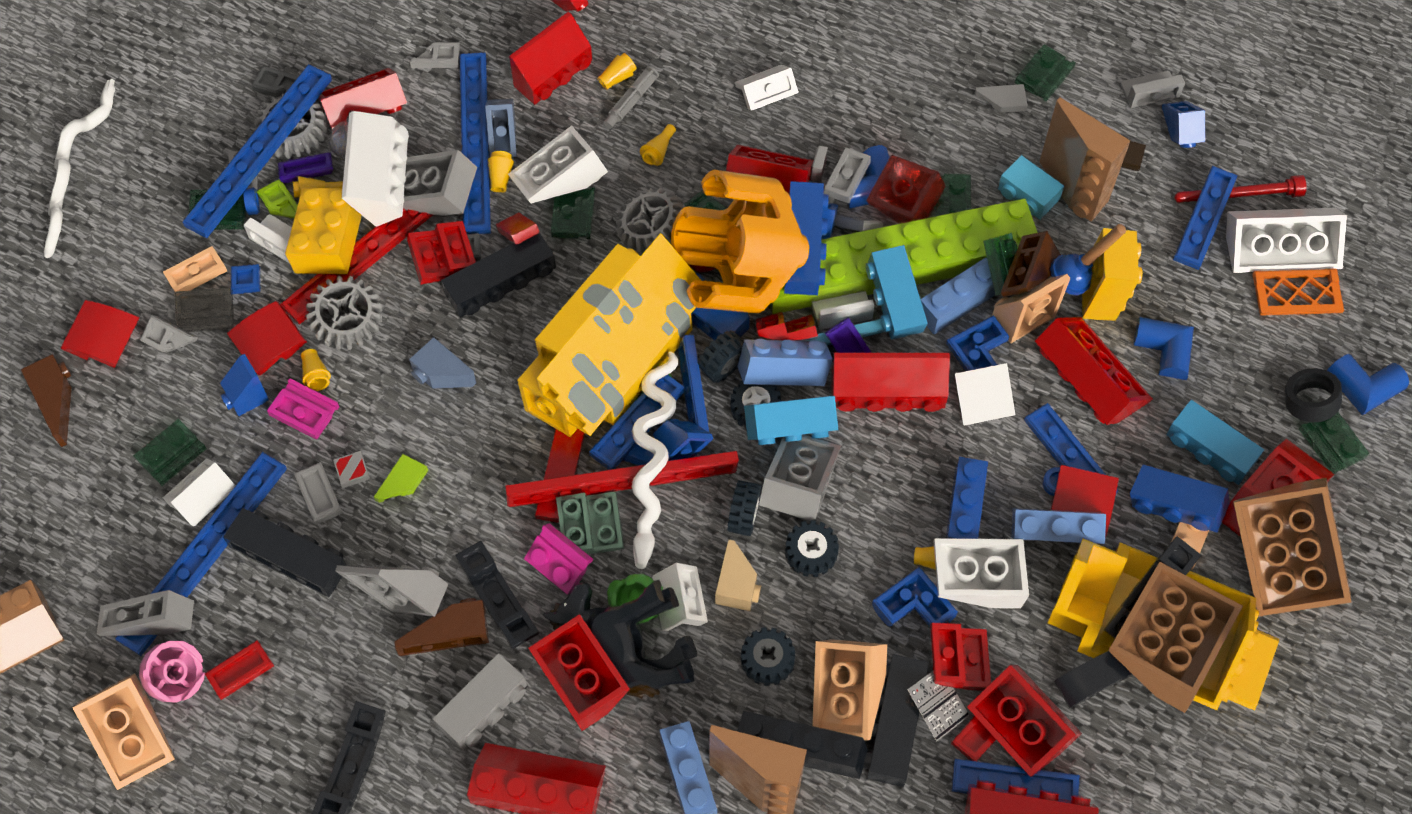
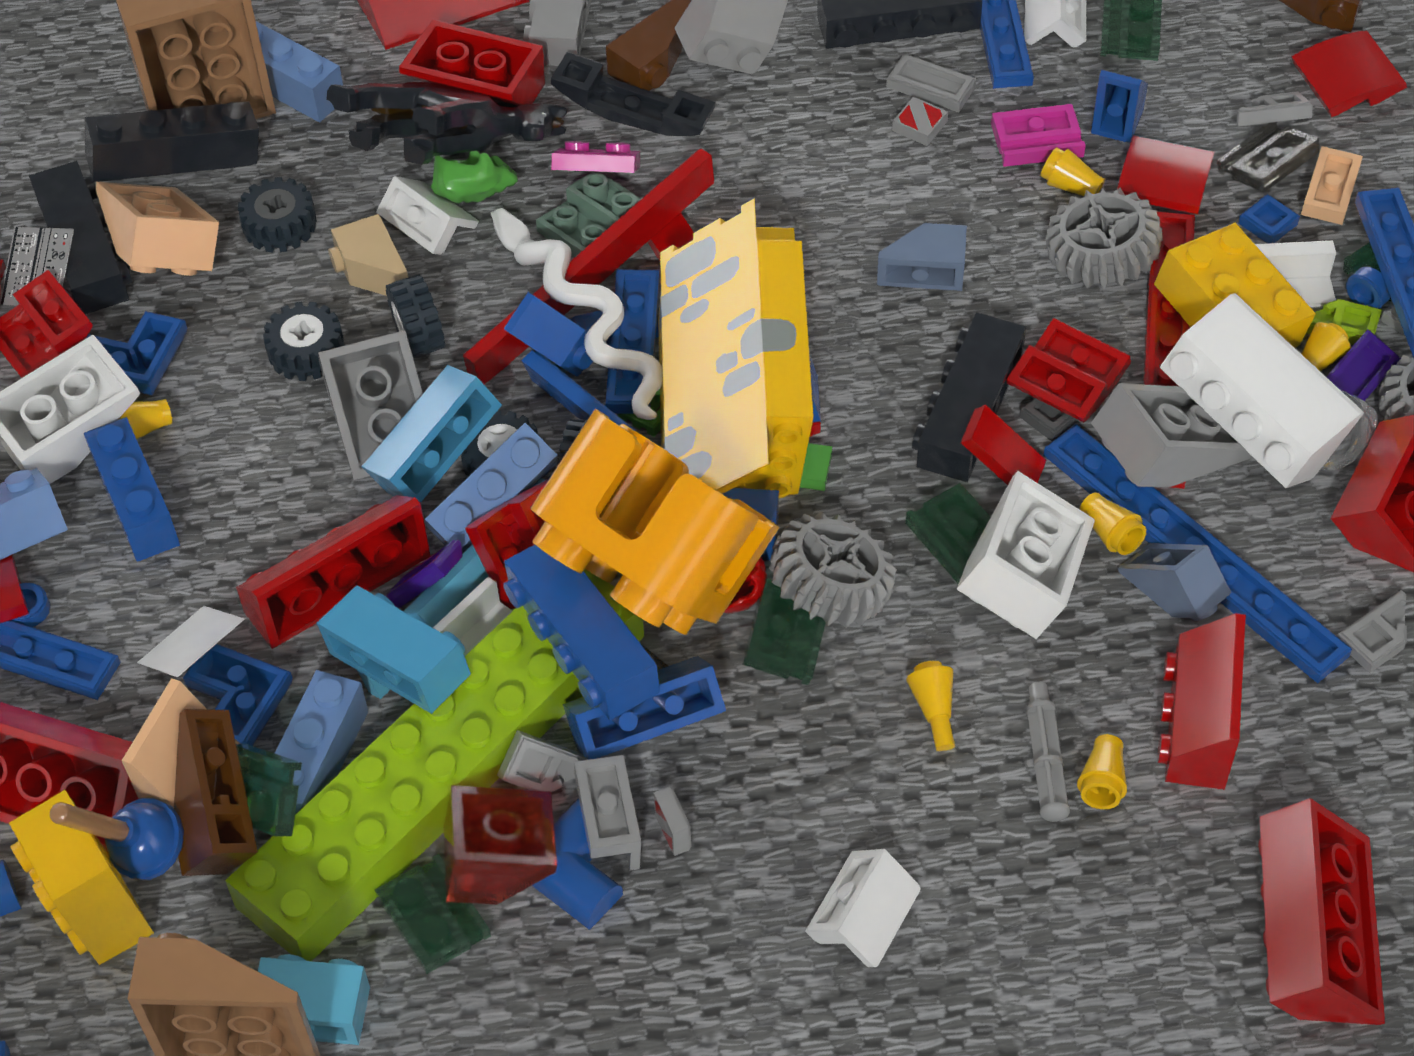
camera: 145 degrees right, 10 degrees down
lime tile [374,454,428,503] -> none
red slope [726,145,814,194] -> none

